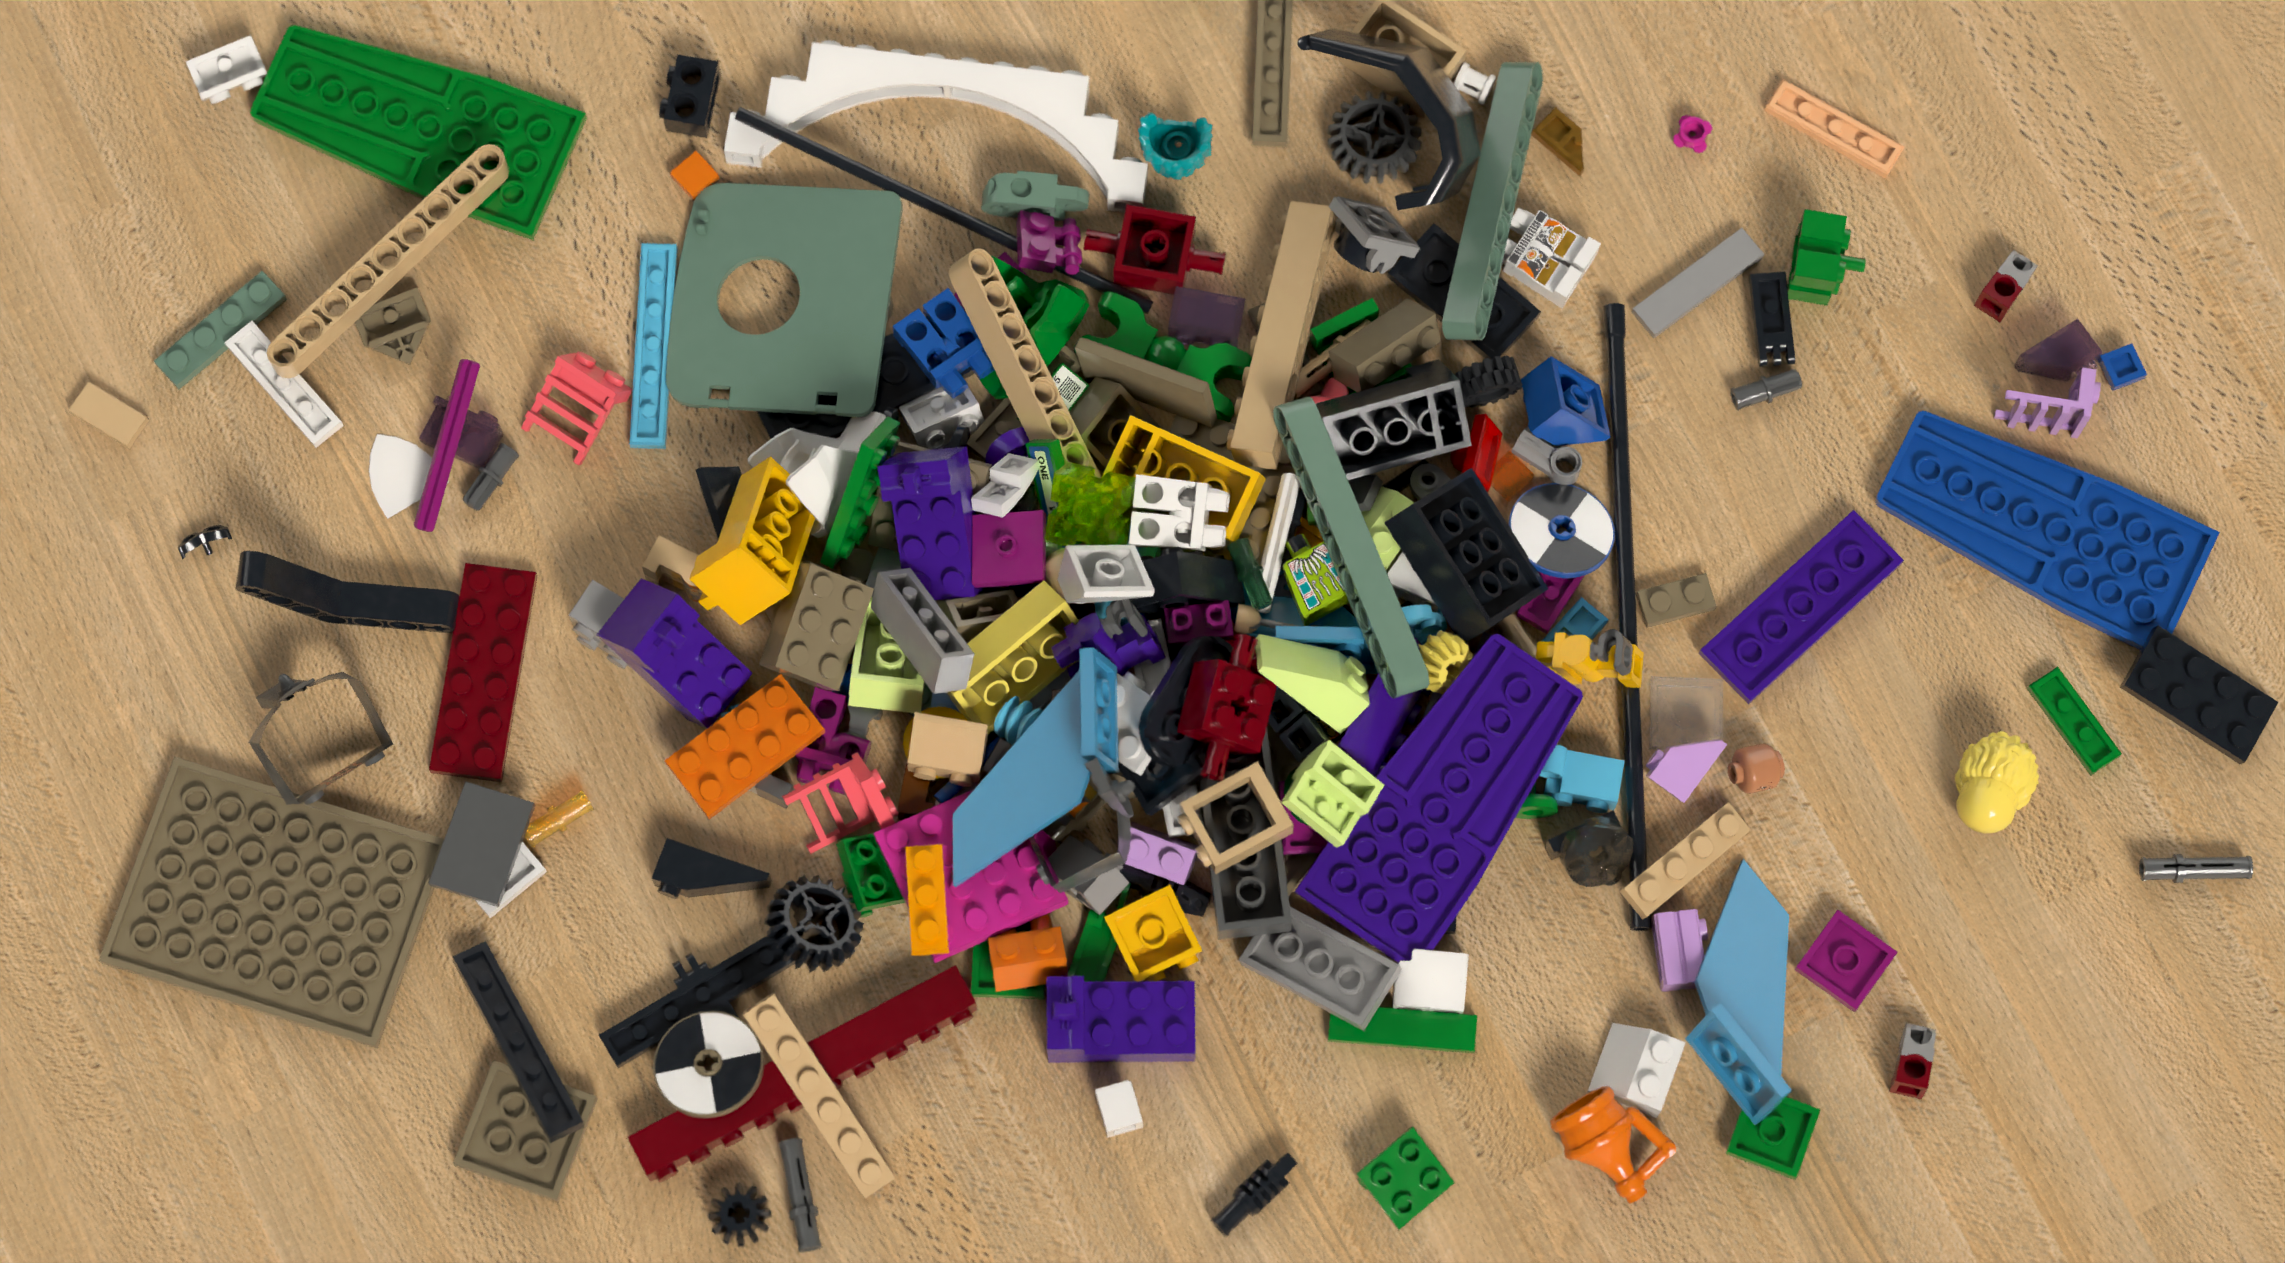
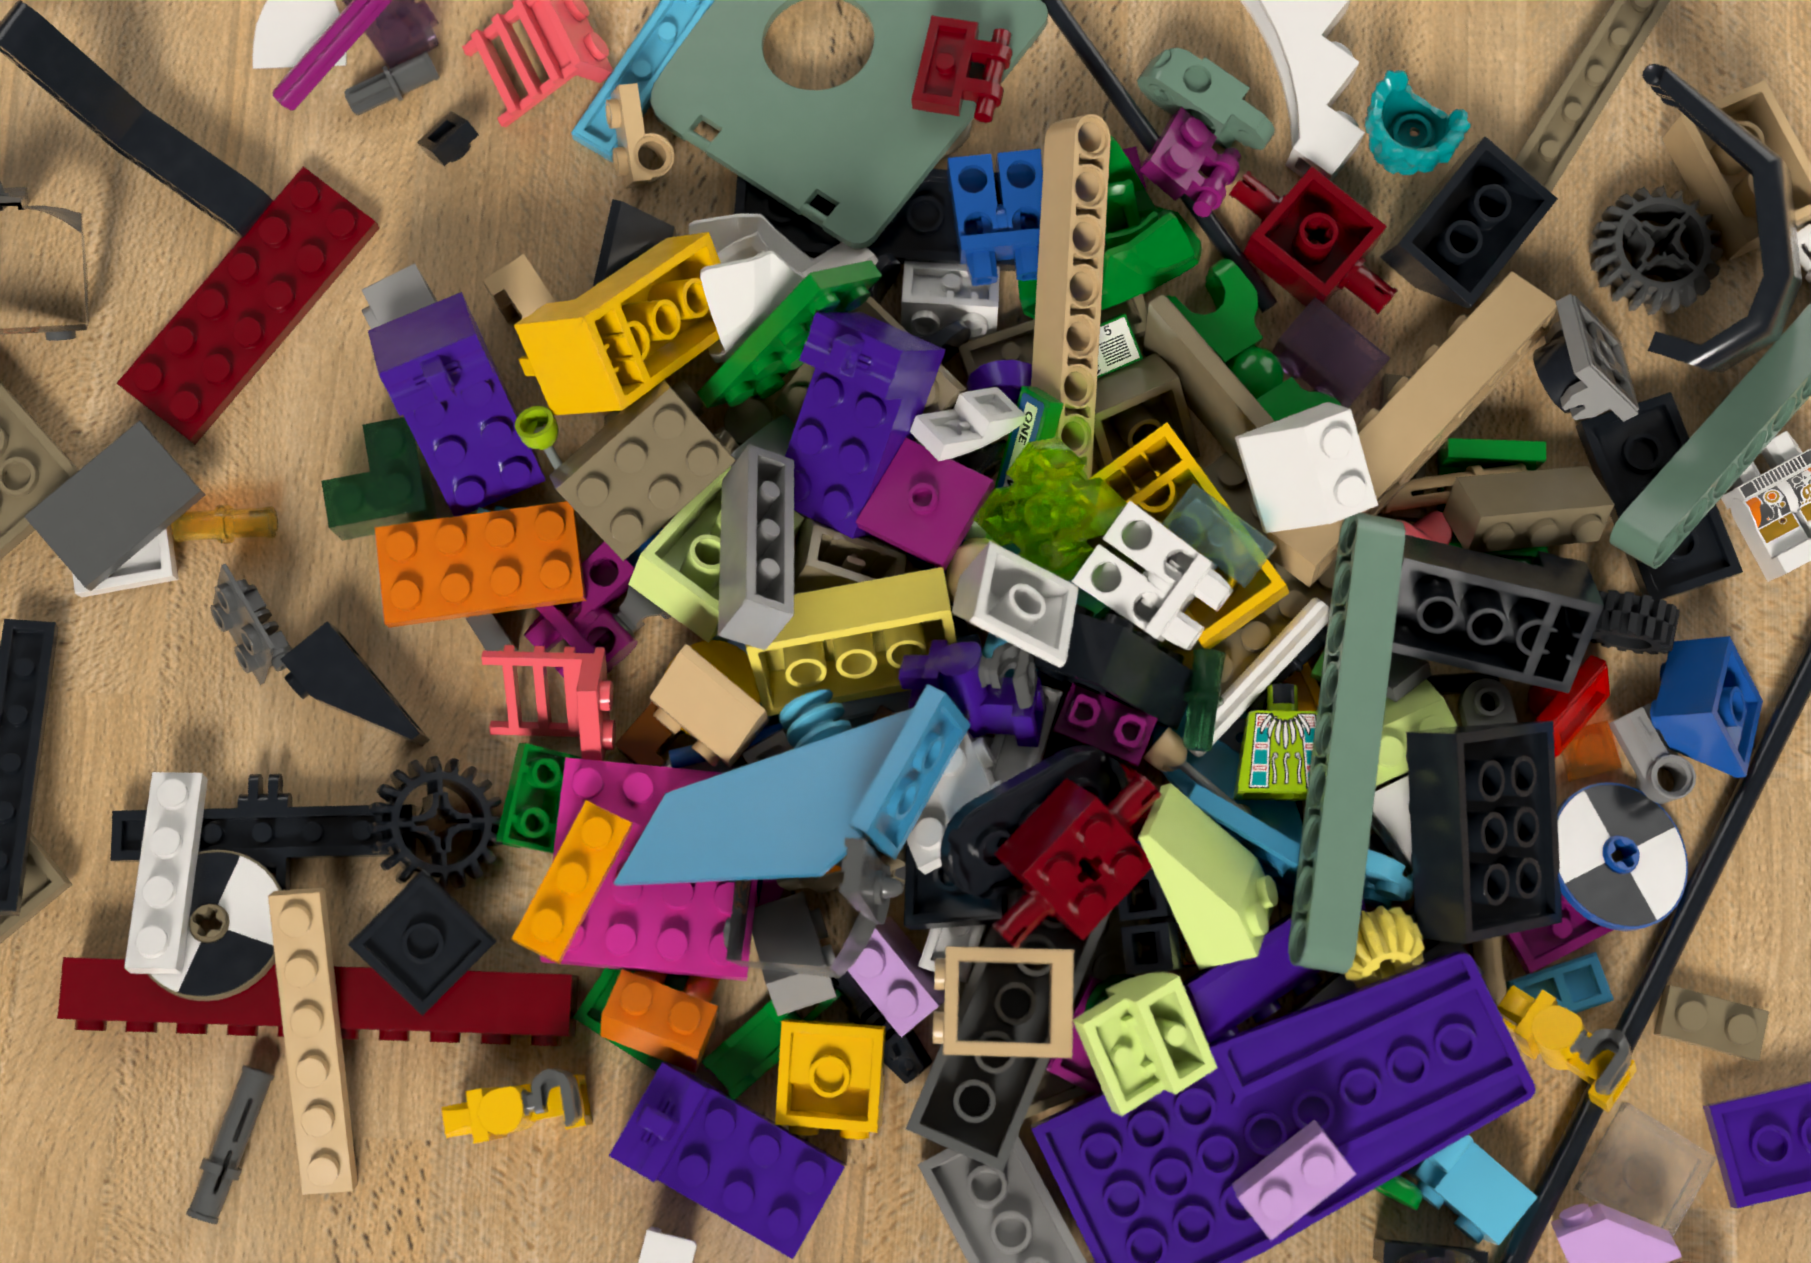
camera: 30 degrees right, 5 degrees up
black gear [708,1183,772,1248] -> none
none -> white plate [124,772,208,974]
none -> dark grey hinge [210,563,292,685]
none -> clear green brick [321,417,437,541]
none -> black tile [348,869,497,1016]
none -> black plate [416,111,479,166]
none -> yellow hips [442,1068,593,1144]
none -> lime hinge [515,406,562,470]
none -> tan plate [605,83,674,189]
none -> dark red plate [911,15,1013,123]
none -> clear light blue plate [1162,483,1277,588]
none -> lavender brick [1232,1120,1356,1240]
none -> white slope [1235,402,1378,533]
none -> black slope [1380,136,1558,309]

